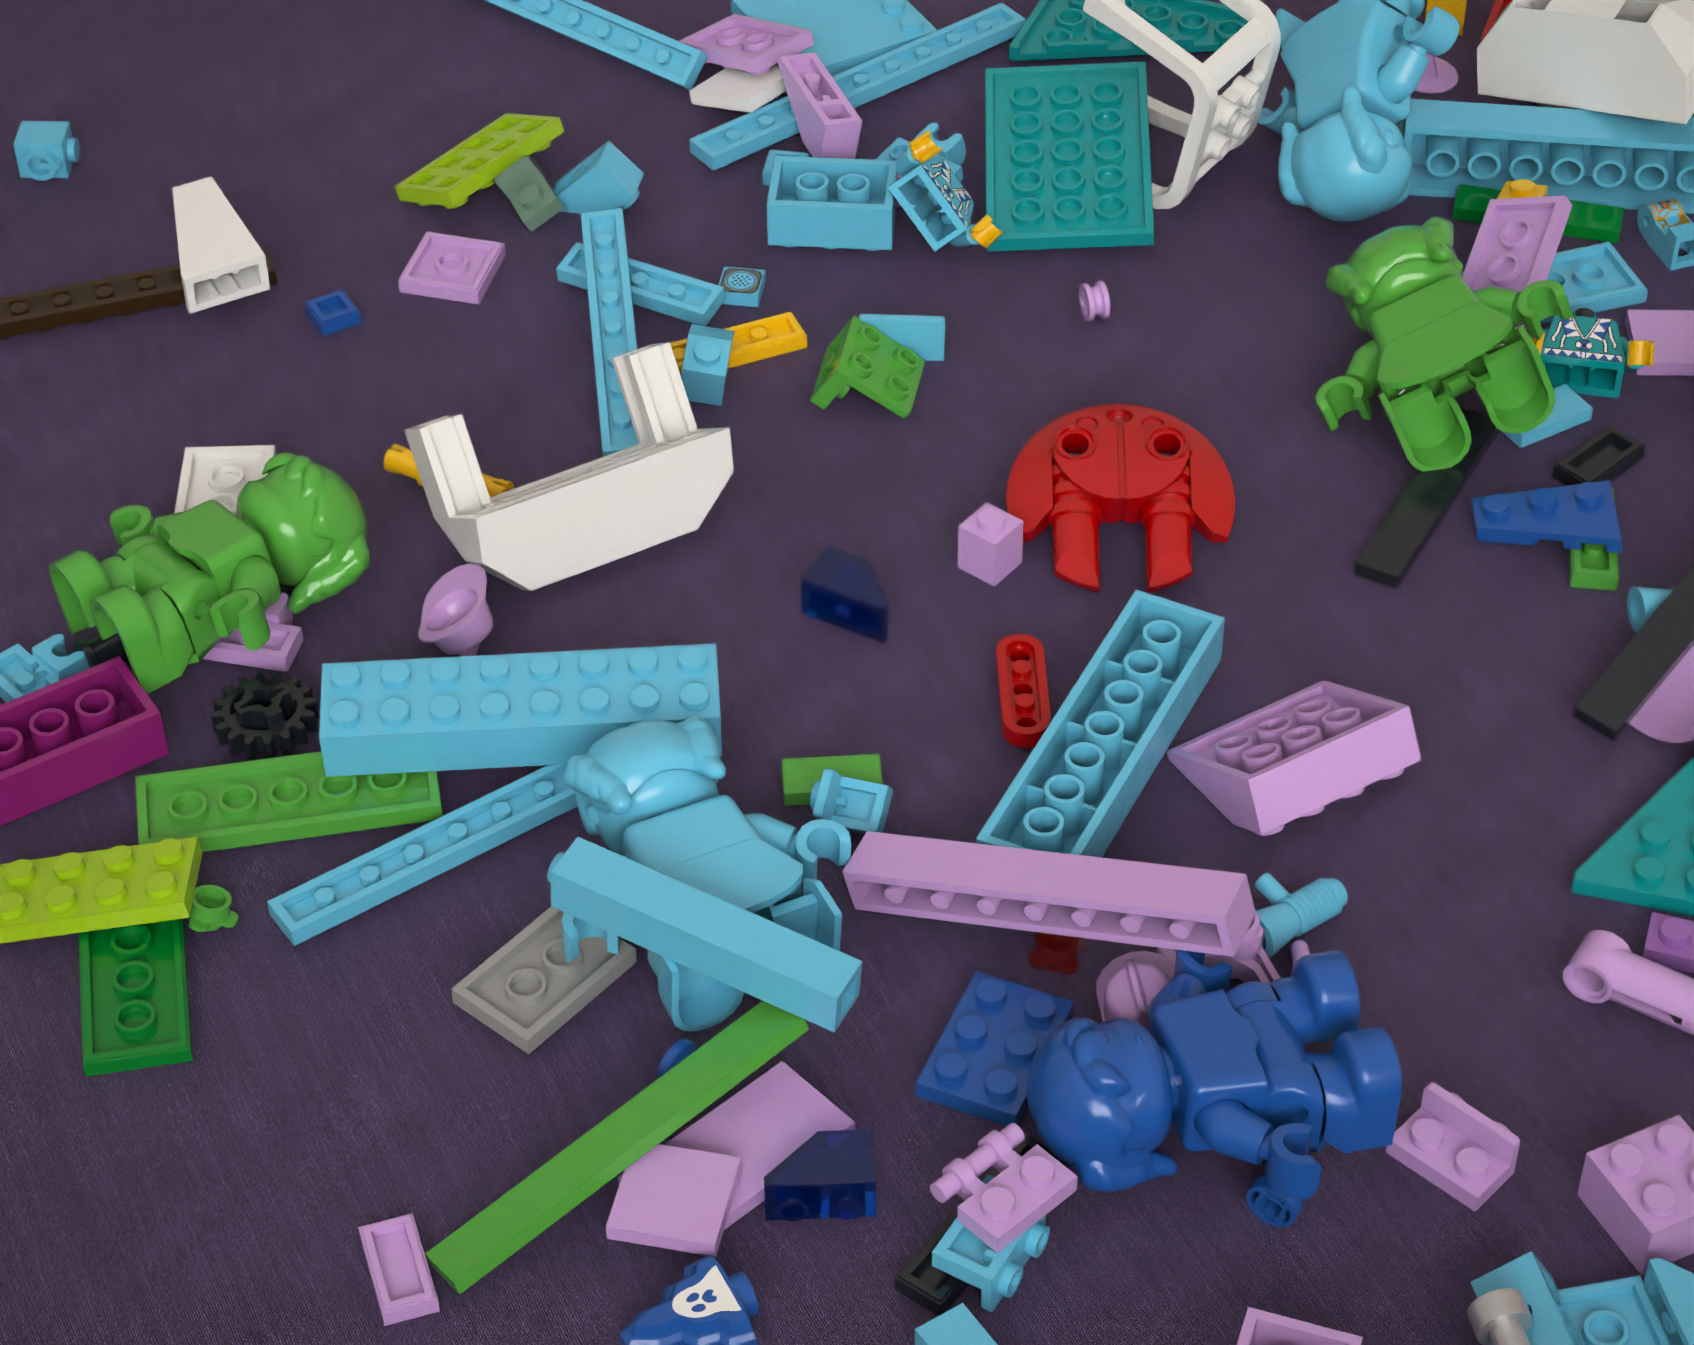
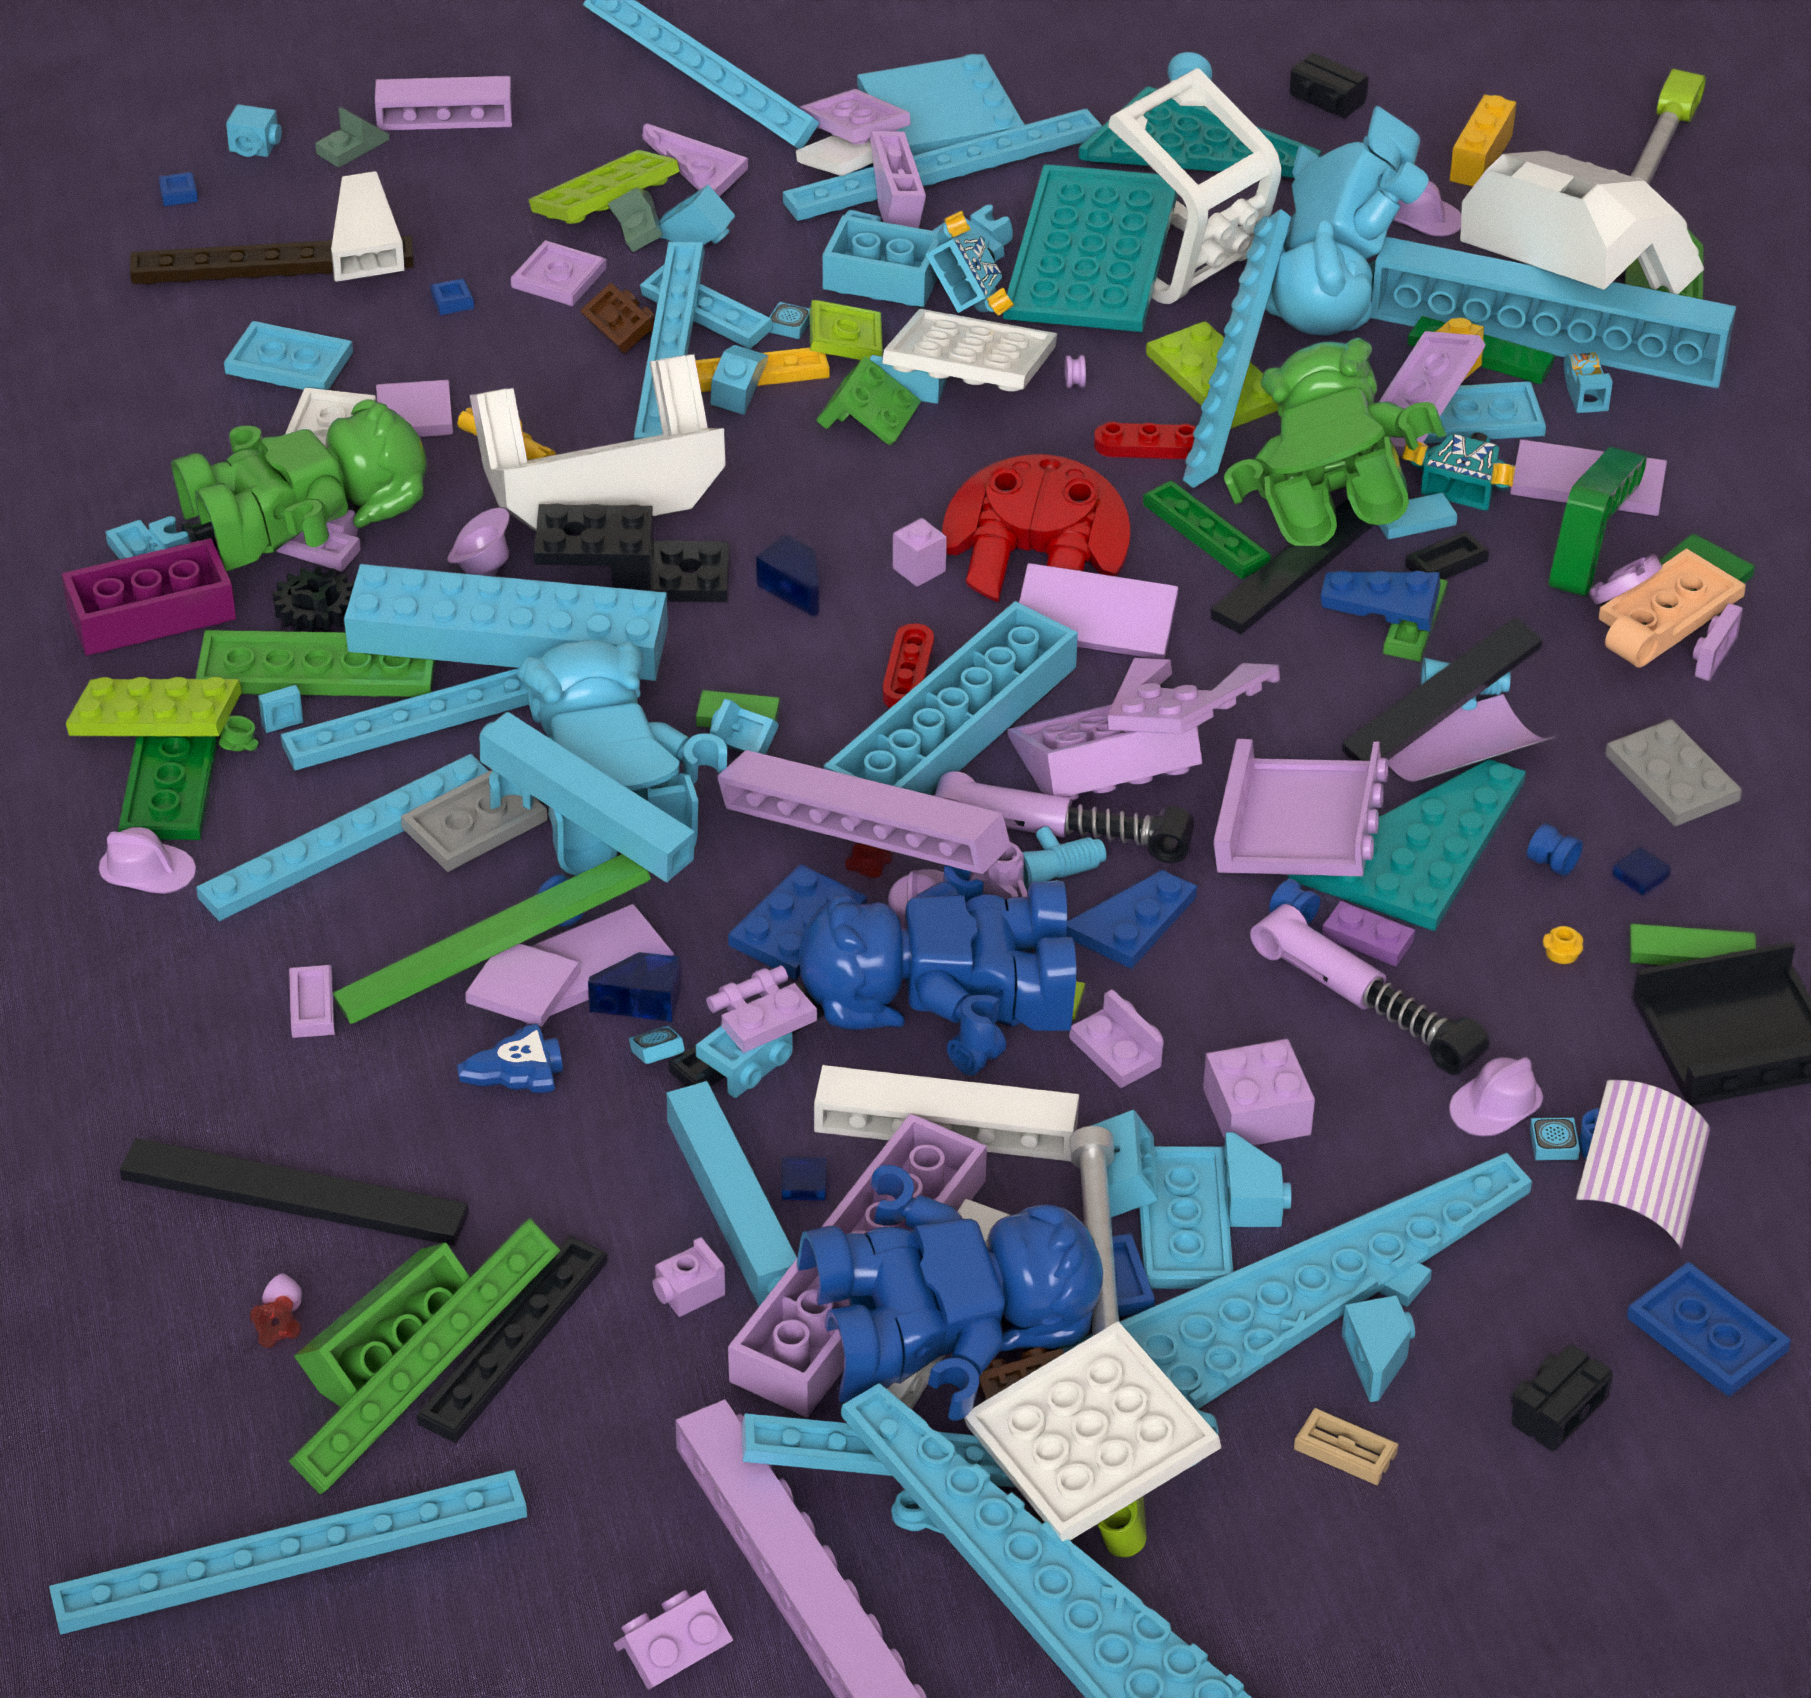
camera: 10 degrees right, 0 degrees up
none -> lavender piece [99,827,196,894]
none -> medium azure plate [196,754,488,921]
none -> medium azure plate [224,321,353,390]
none -> medium azure tile [258,685,303,733]
none -> sand green slope [315,107,389,167]
none -> lavender brick [375,76,512,130]
none -> lavender tile [376,380,453,437]
none -> black bracket [534,504,730,602]
none -> reddish brown bracket [580,283,655,354]
none -> medium azure tile [629,1026,685,1064]
none -> lavender wing [642,123,748,197]
none -> lime plate [809,300,883,360]
none -> white brick [814,1065,1079,1161]
none -> white plate [882,309,1057,391]
none -> piece [934,771,1195,863]
none -> lavender tile [1019,563,1179,659]
none -> blue wing [1066,870,1197,969]
none -> red plate [1094,422,1196,459]
none -> lavender wing [1107,658,1280,734]
none -> green tile [1143,480,1271,580]
none -> lime plate [1146,321,1278,429]
none -> medium azure plate [1183,209,1291,488]
none -> lavender panel [1214,739,1388,876]
none -> blue wheel [1269,879,1321,925]

